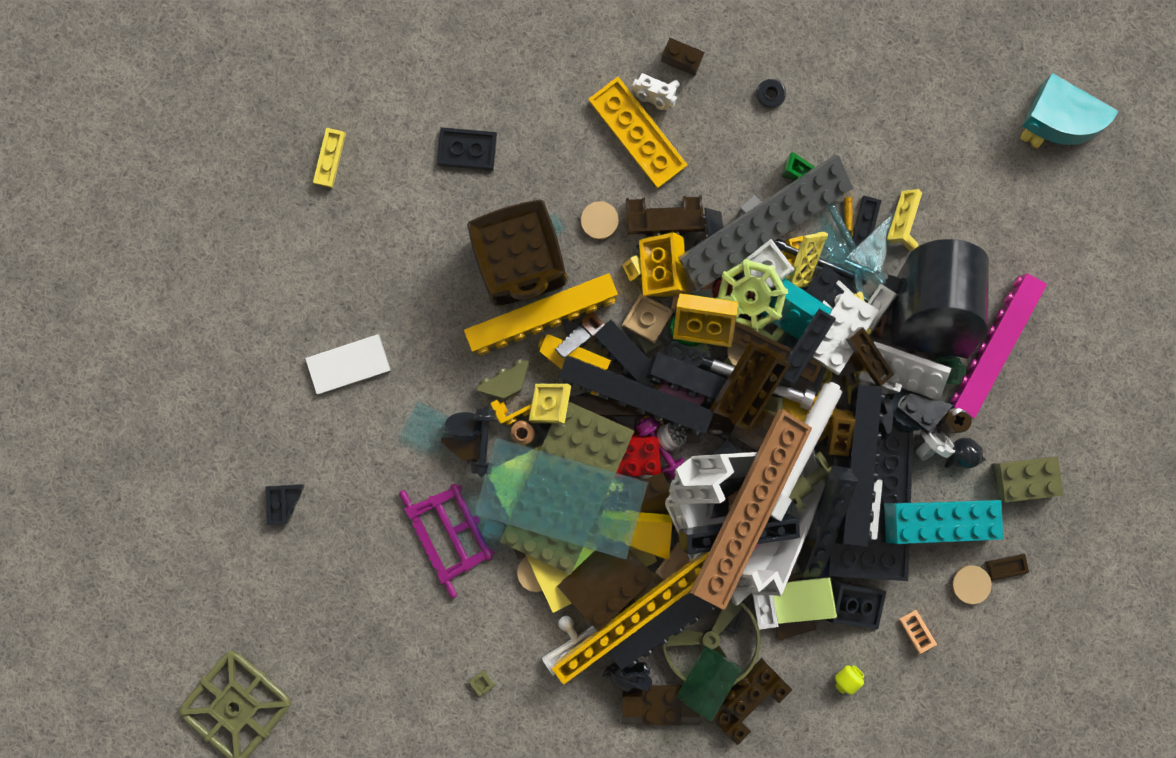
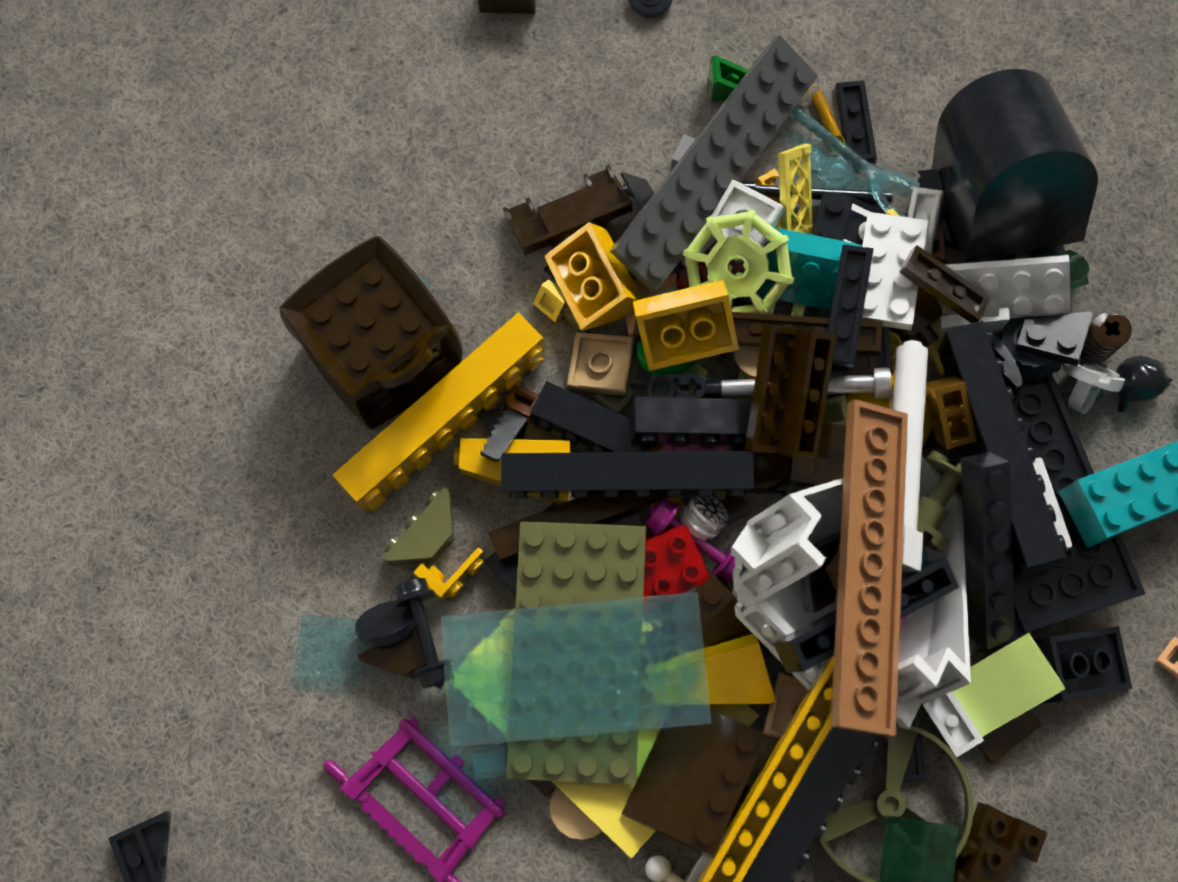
camera: 20 degrees left, 10 degrees down
white tile [305,334,391,395] -> none
light yellow plate [313,128,346,188] -> none
black tile [437,127,497,171] -> none
medium nougat head [510,421,536,446] -> none
light yellow tile [529,384,571,424] -> none
tan tile [581,201,619,240] -> none
yellow plate [588,77,688,189] -> none
white brick [631,73,680,111] -> none
neon yellow head [835,665,864,695] -> none
clear light blue wing [844,212,895,275] -> none
light yellow piece [887,189,922,251] -> none
dark pink brick [949,273,1047,419] -> none

